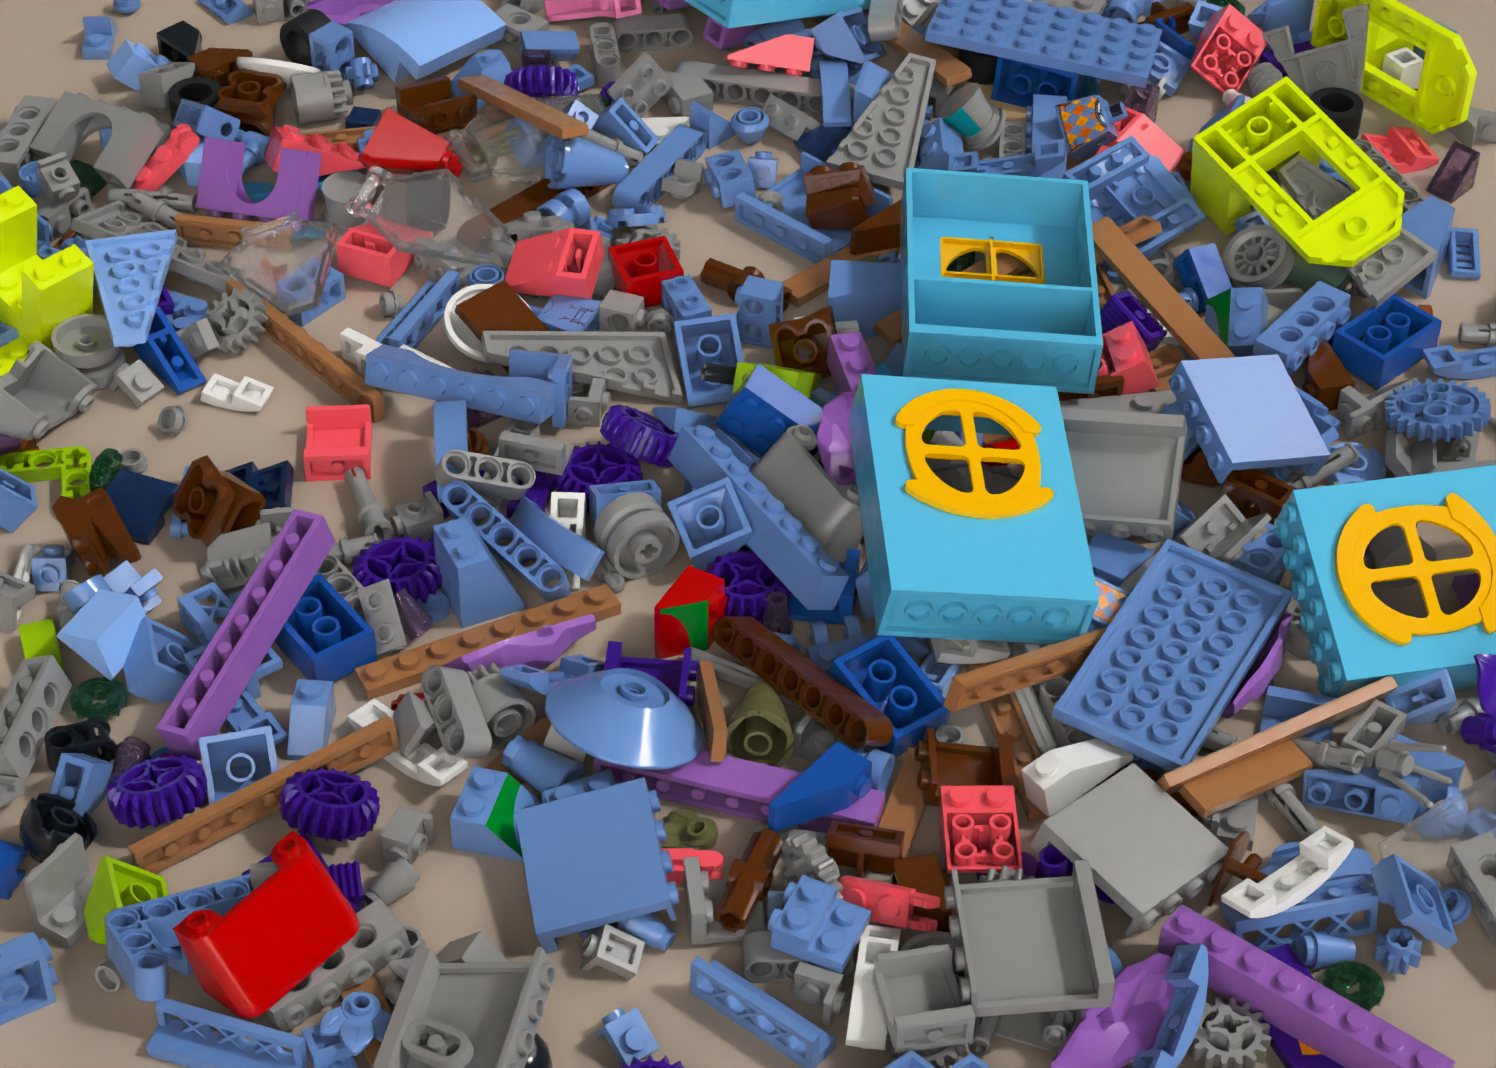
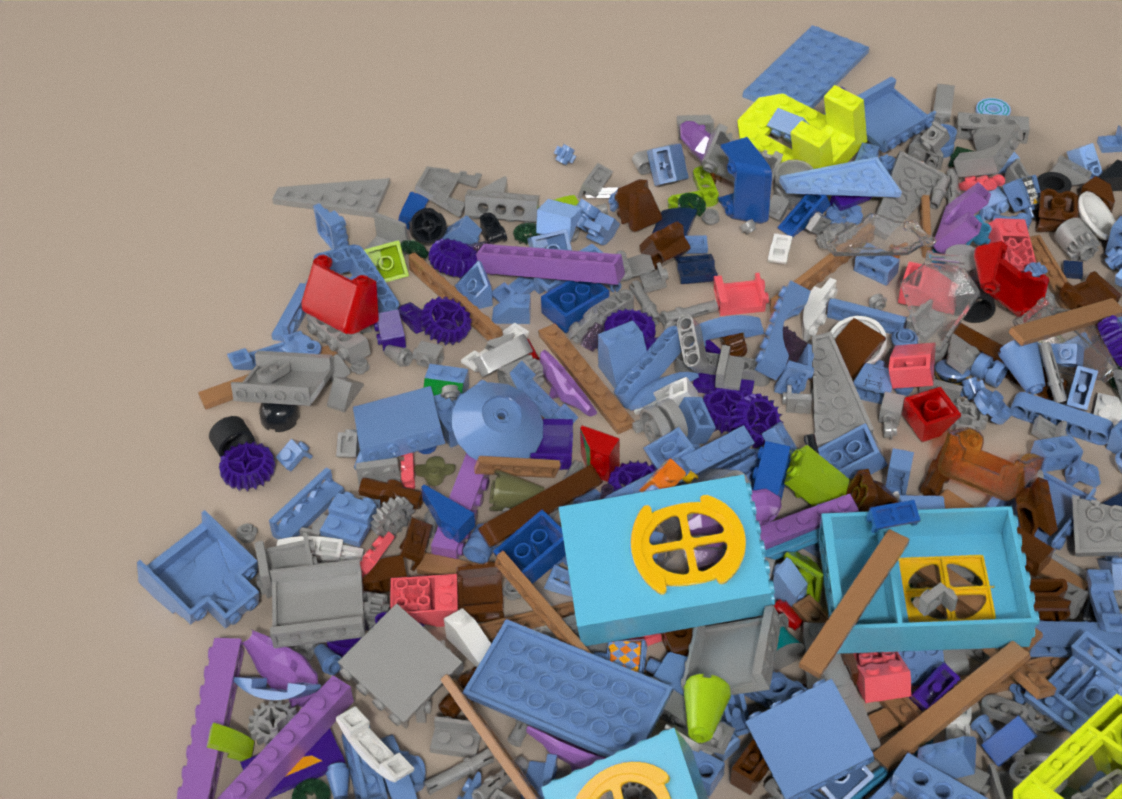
camera: 90 degrees right, 5 degrees up
medium blue brick [661,275,712,328] -> none
medium nougat tile [1180,740,1313,818] -> none
reddish brown shield [1207,831,1268,907] -> none
none -> clear green gear [400,240,429,259]
none -> light grey plate [440,385,460,401]
none -> orange torso [639,457,699,492]
none -> lime cone [684,674,731,743]
none -> blue windscreen [719,137,772,224]
none -> medium nougat tile [799,529,910,678]
none -> blue hinge [866,500,921,533]
none -> light grey bracket [918,582,958,616]
none -> clear orange windscreen [938,427,1044,501]

